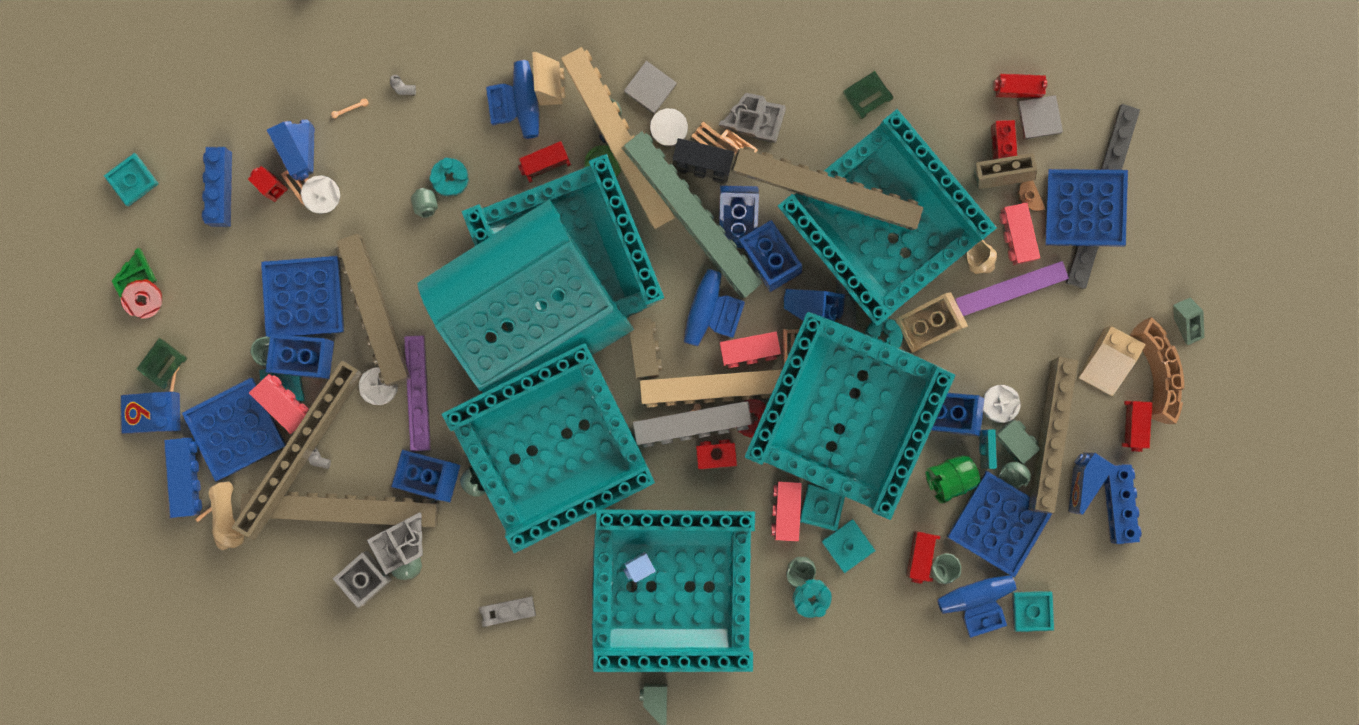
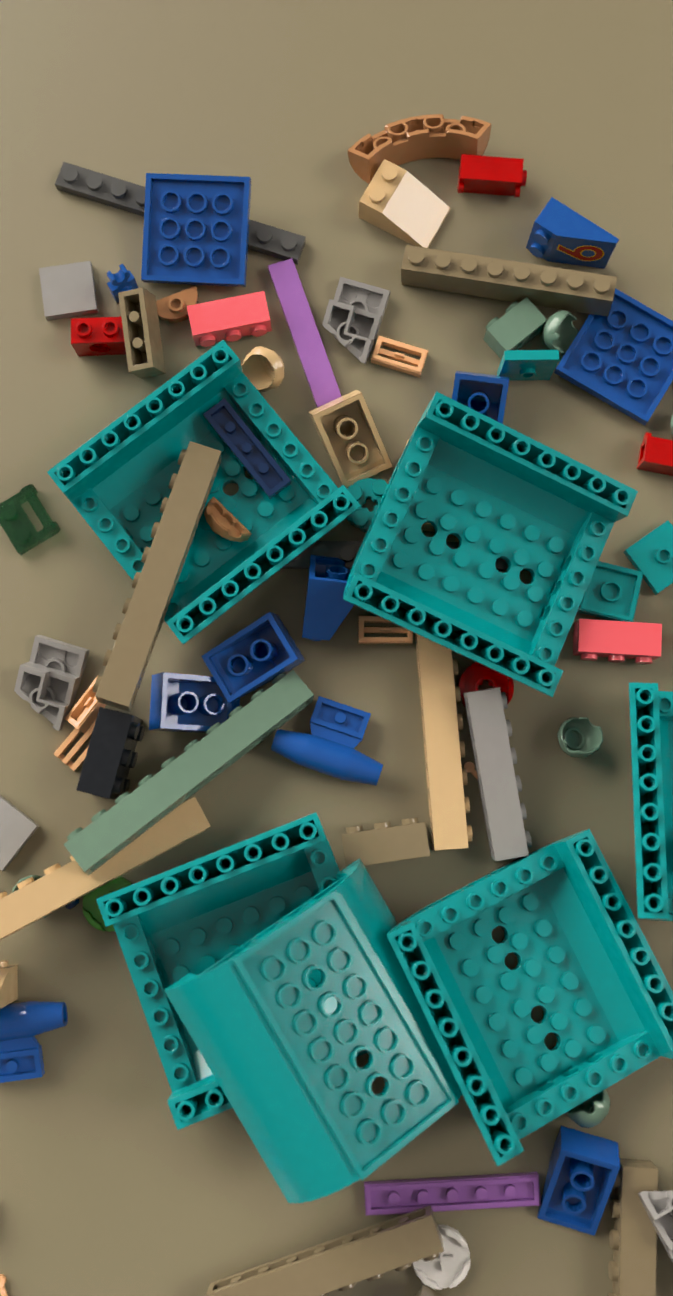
camera: 85 degrees left, 5 degrees down
sand green head [411,188,438,218] -> none
teal plate [430,157,469,197] -> none
red brick [518,141,571,183] -> none
white tile [650,108,688,147] -> none
red brick [696,439,737,469] -> none
coral brick [719,331,781,369] -> none
green piece [925,455,980,504] -> none
white tile [983,385,1021,423] -> none
red brick [993,74,1047,99] -> none
blue brick [1104,464,1142,544] -> none
sand green slope [1173,298,1205,345] -> none
none -> blue plate [107,264,138,303]
none -> dark blue plate [203,398,291,499]
none -> medium nougat plate [204,497,251,542]
none -> light grey slope [322,277,391,364]
none -> light nougat tile [371,336,428,378]
none -> sand green hair [557,717,604,758]

